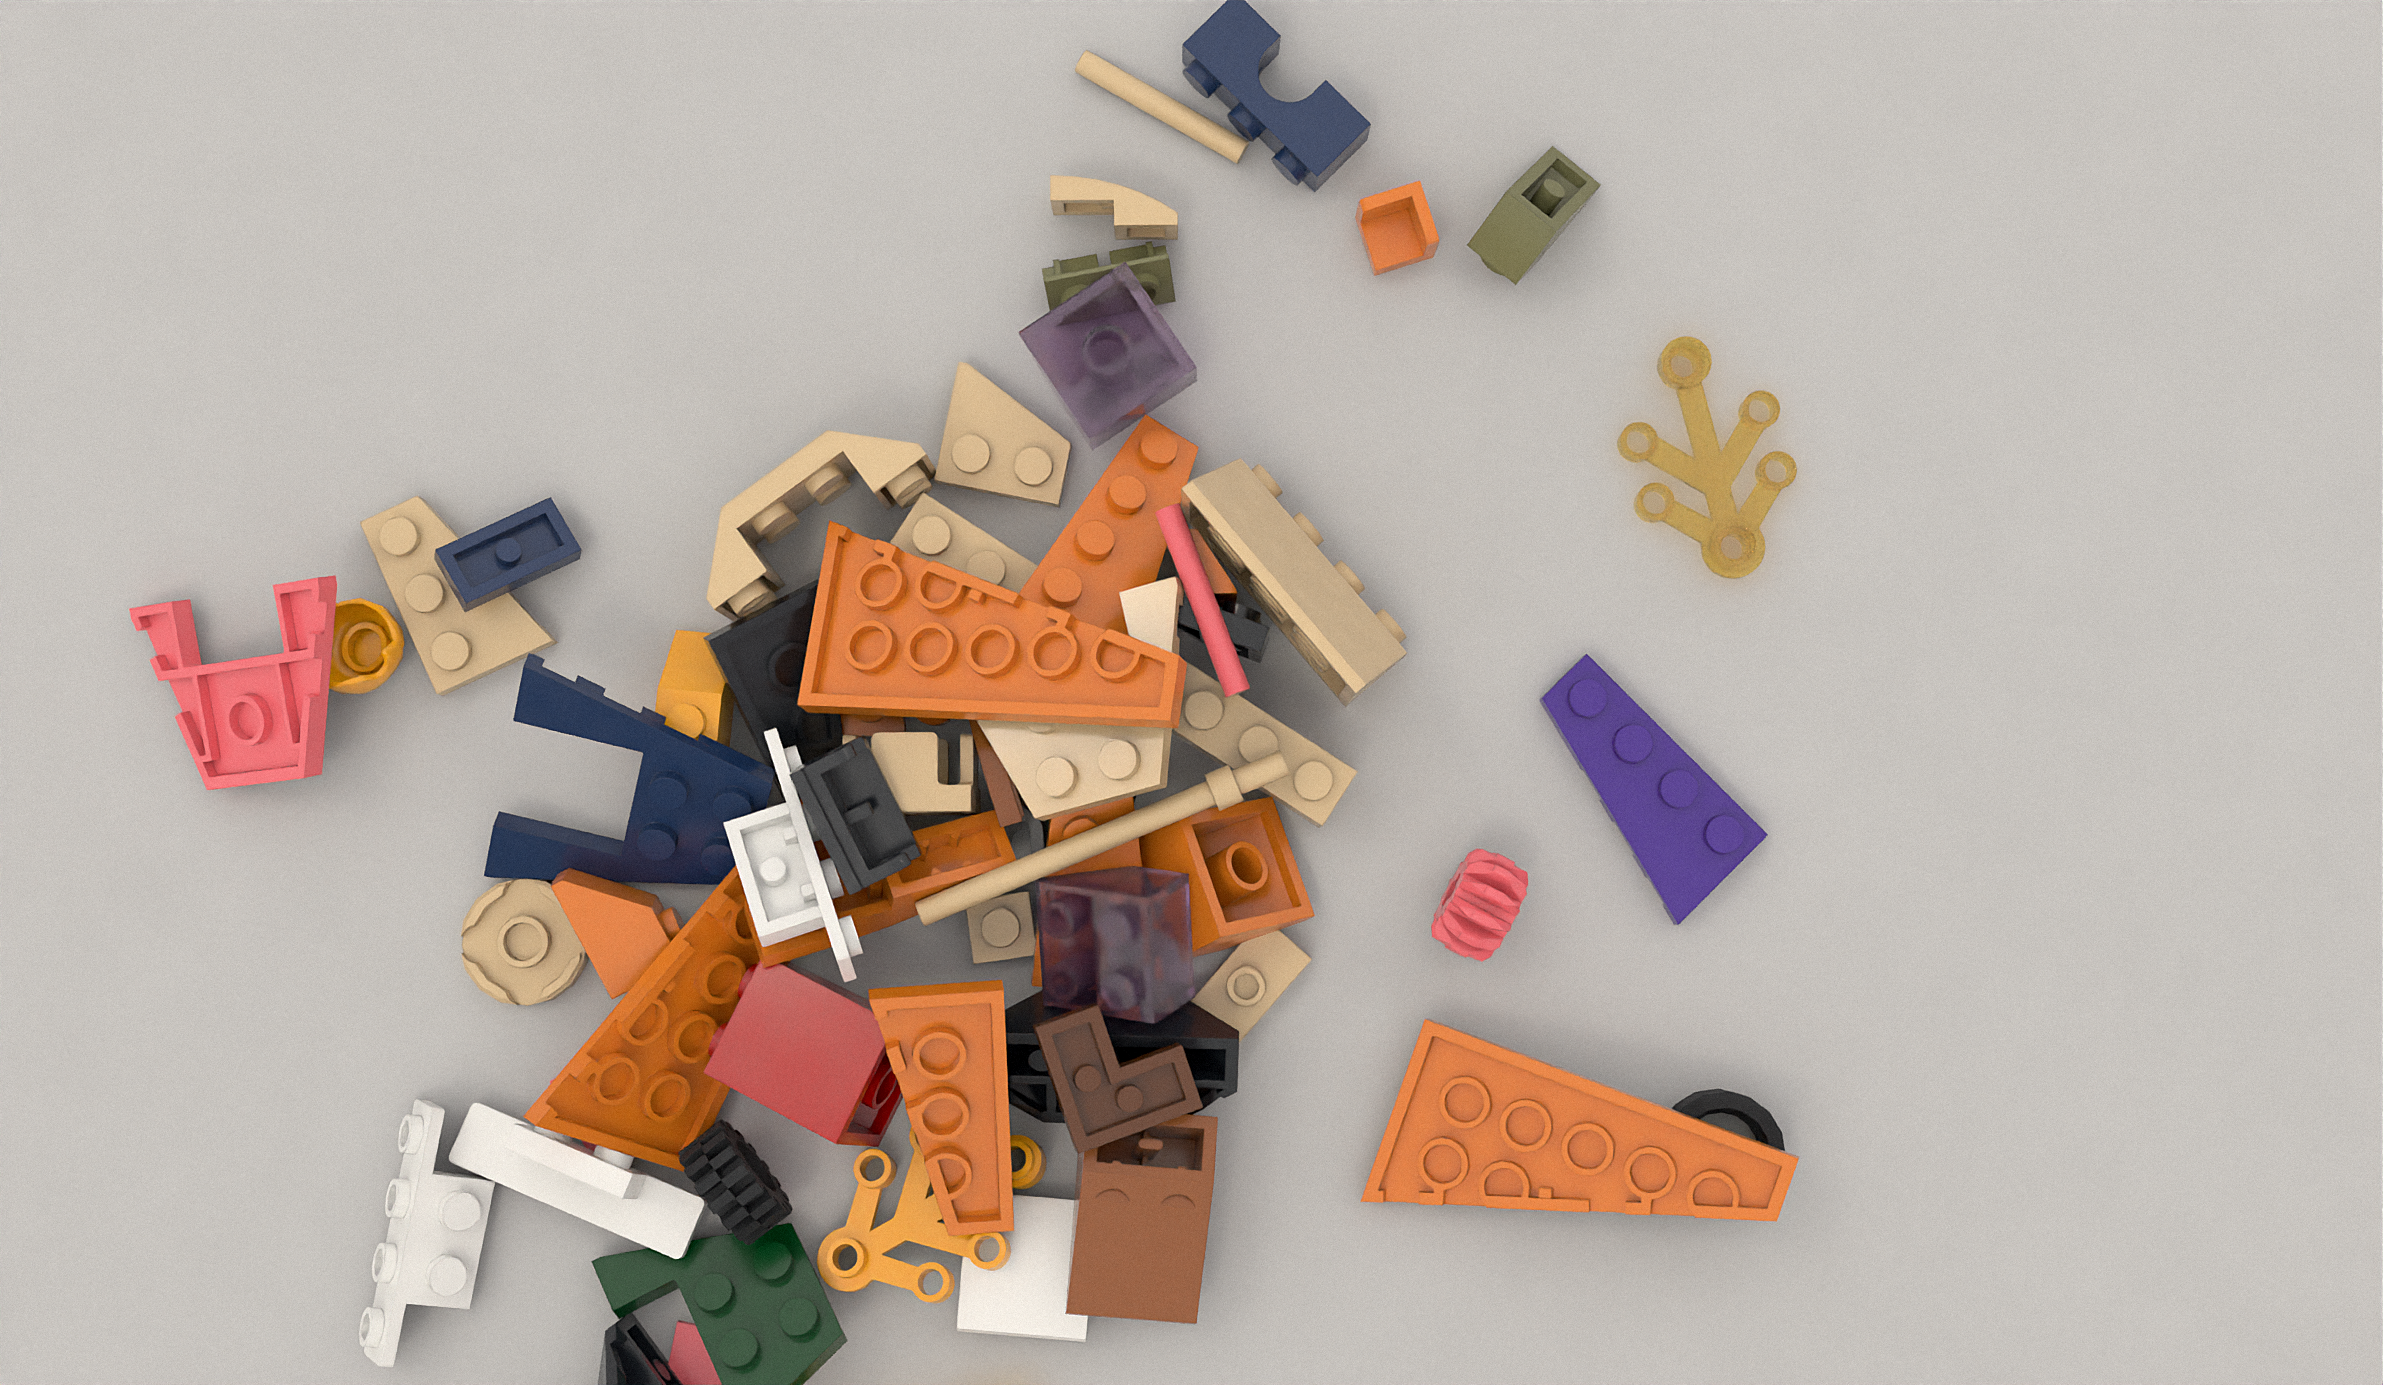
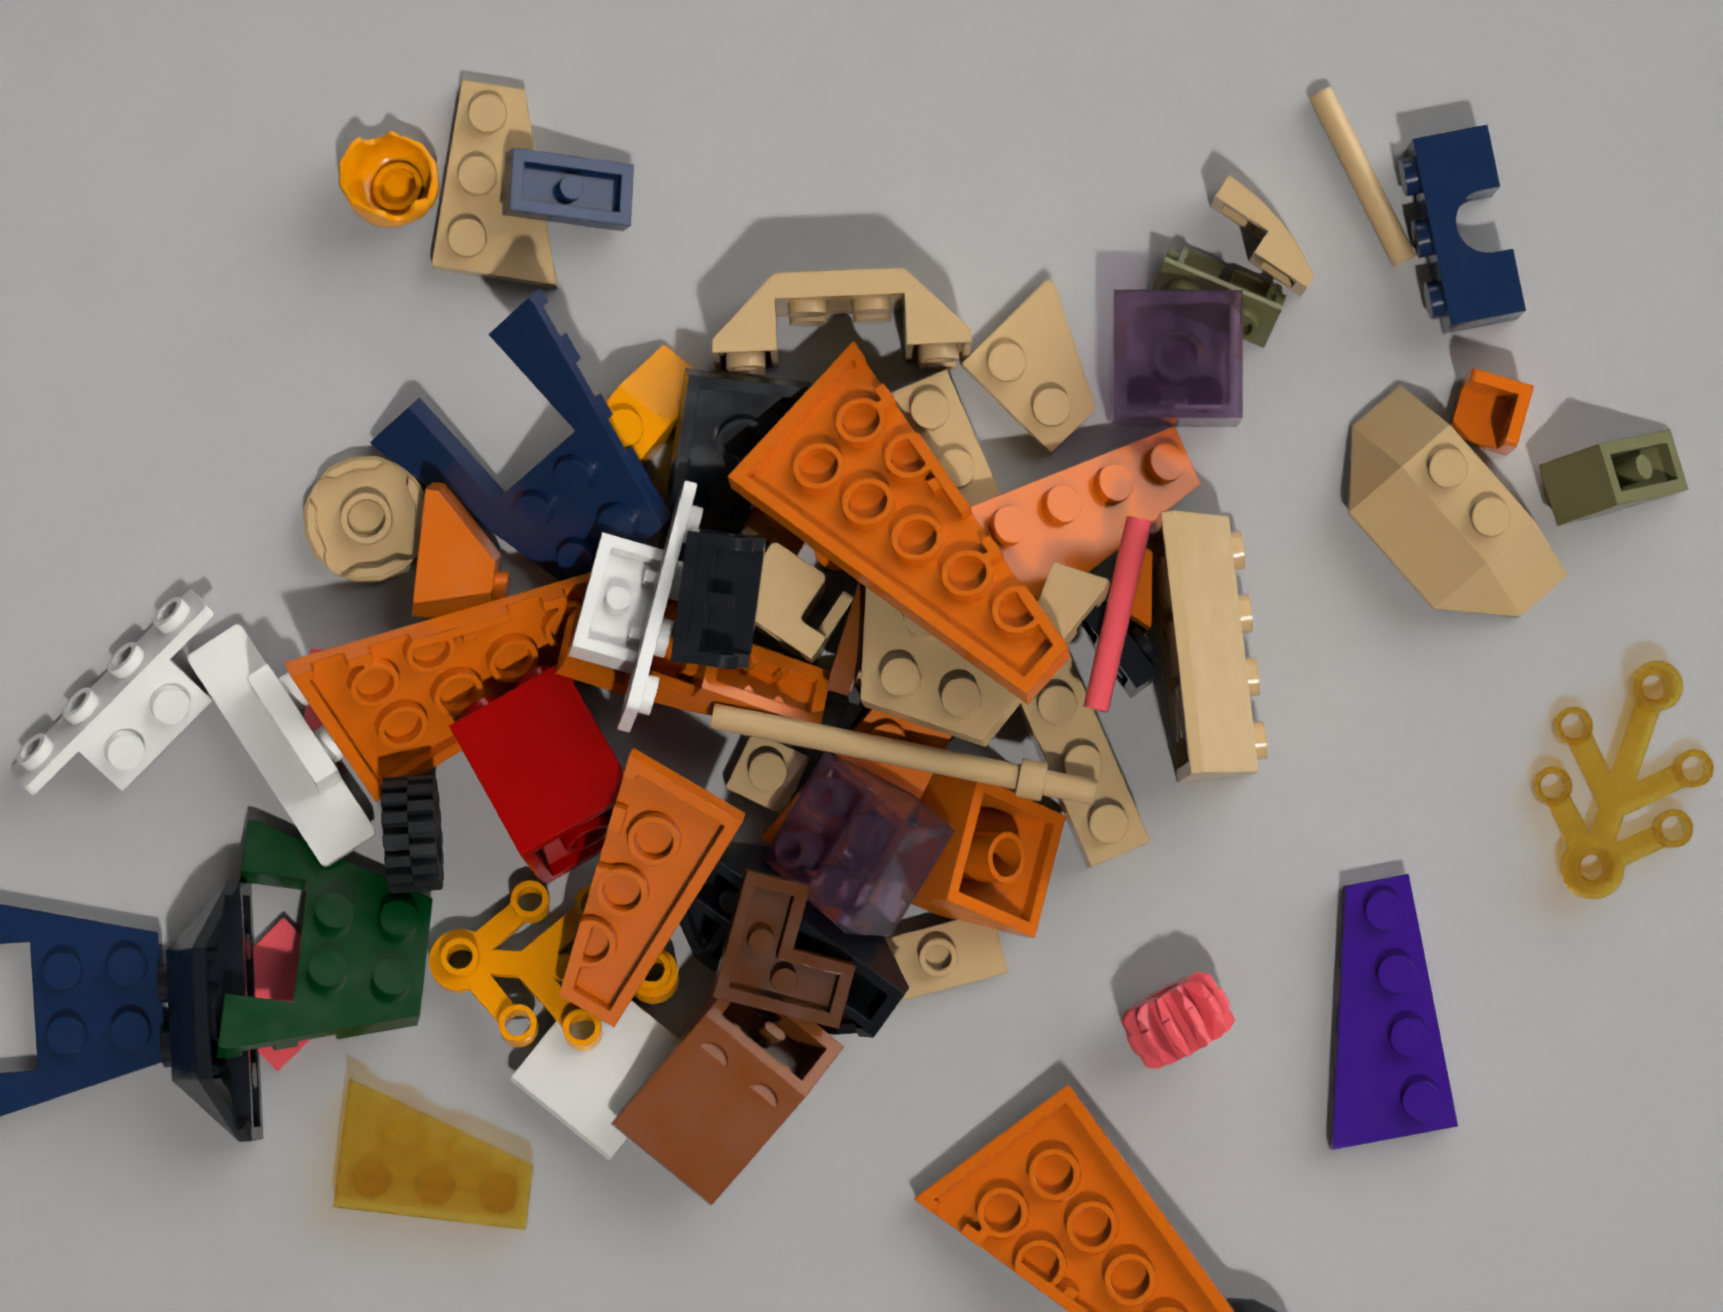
camera: 30 degrees right, 0 degrees up
coral wing [129,575,337,790] -> none
none -> tan wedge [1348,385,1568,618]

